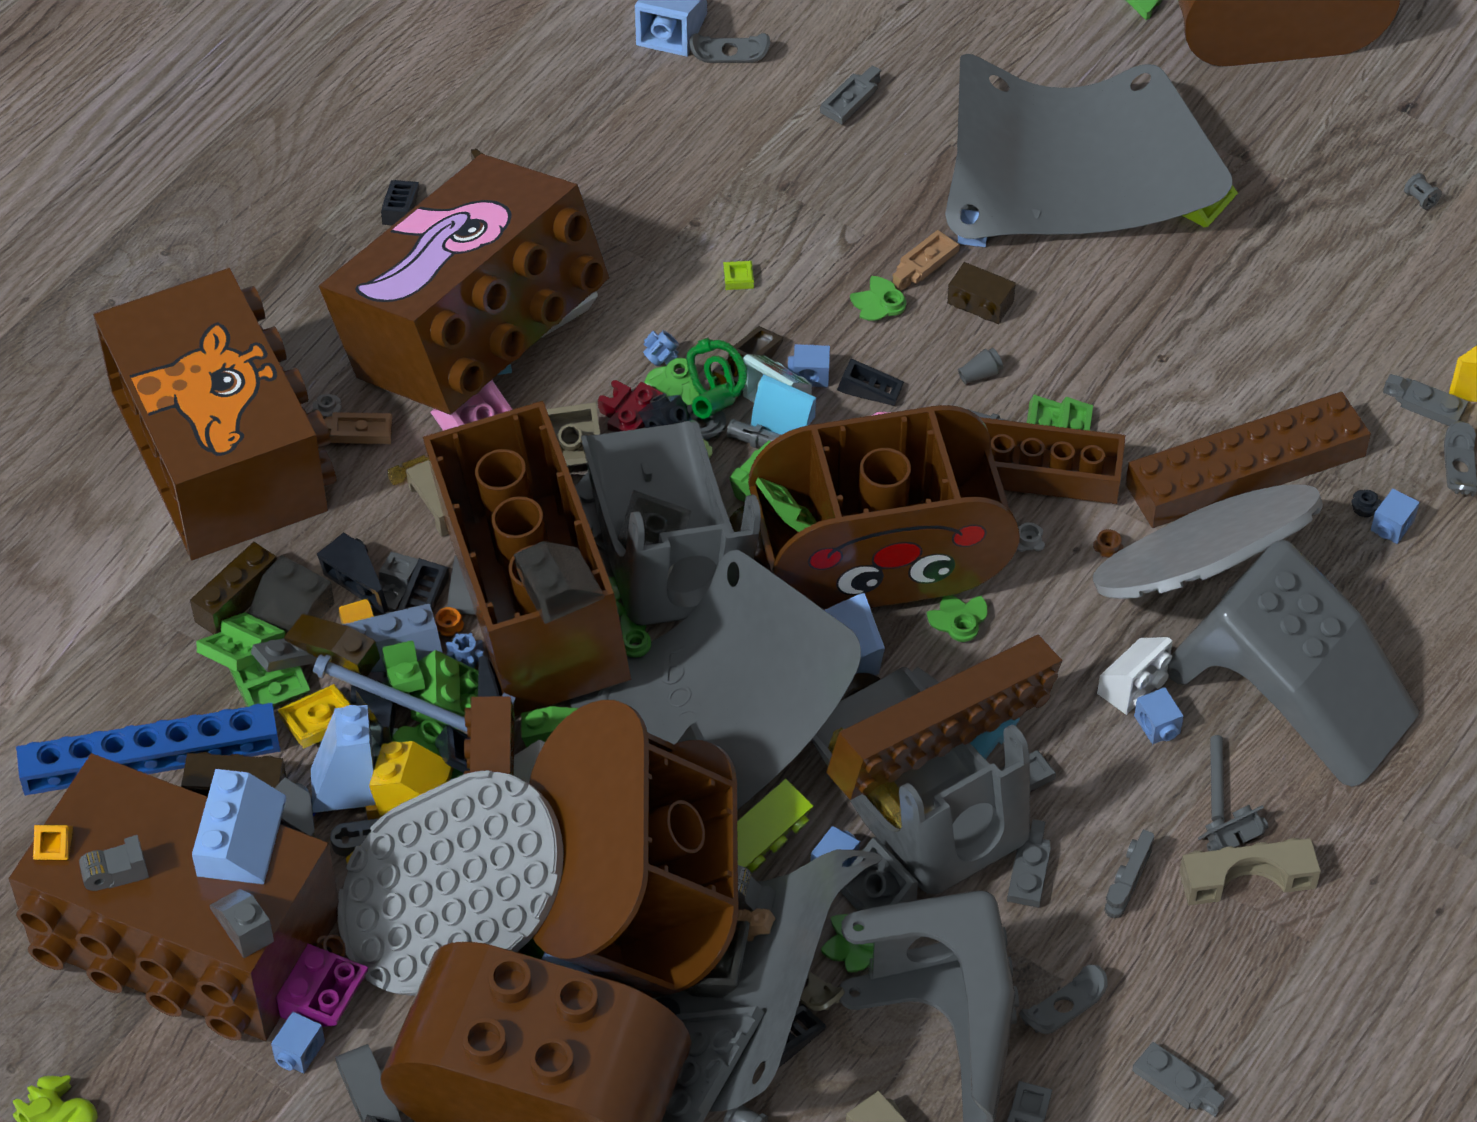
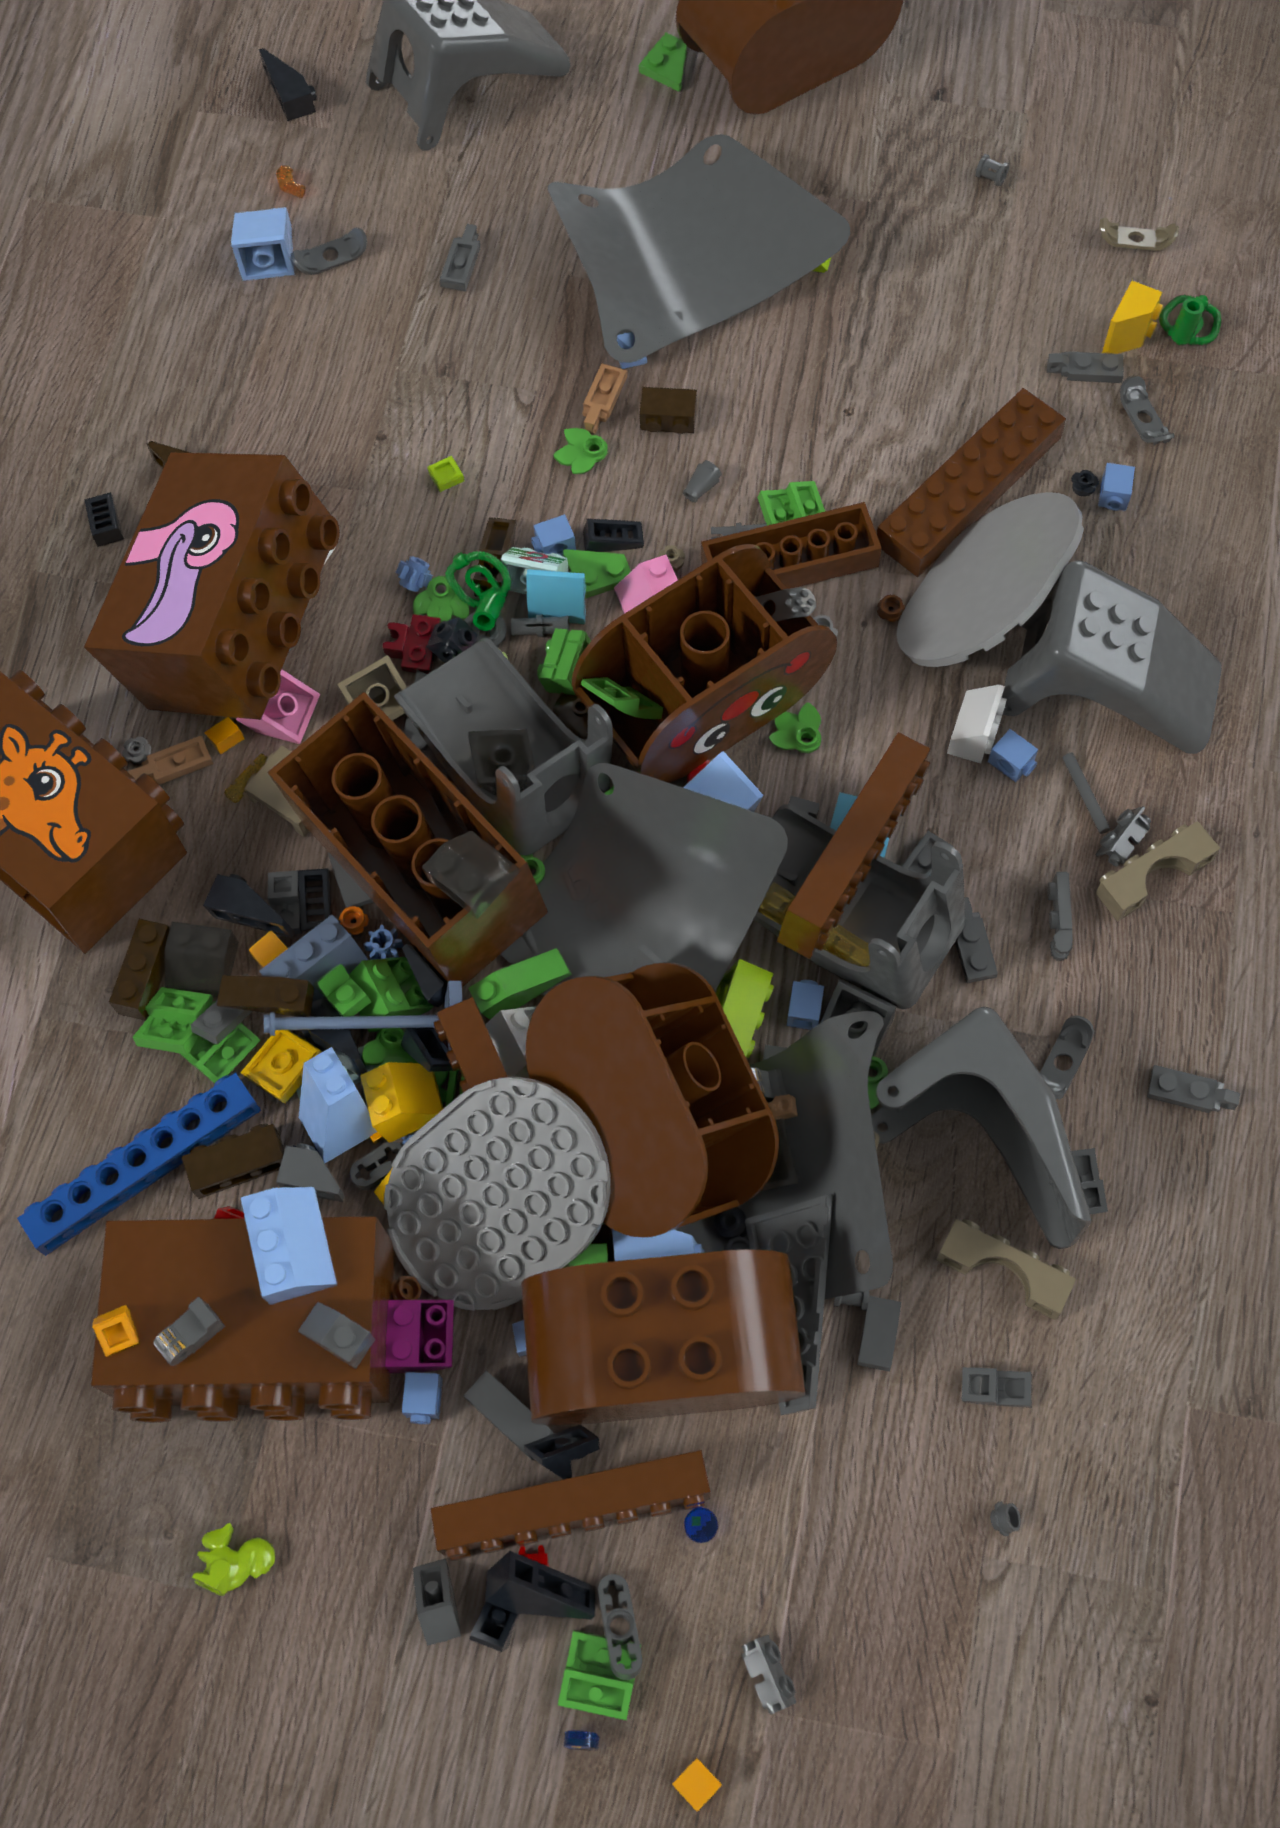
camera: 20 degrees left, 15 degrees up
none -> light orange slope [204,717,245,755]
none -> bright green wing [563,549,631,599]
none -> dark grey piece [755,587,816,622]

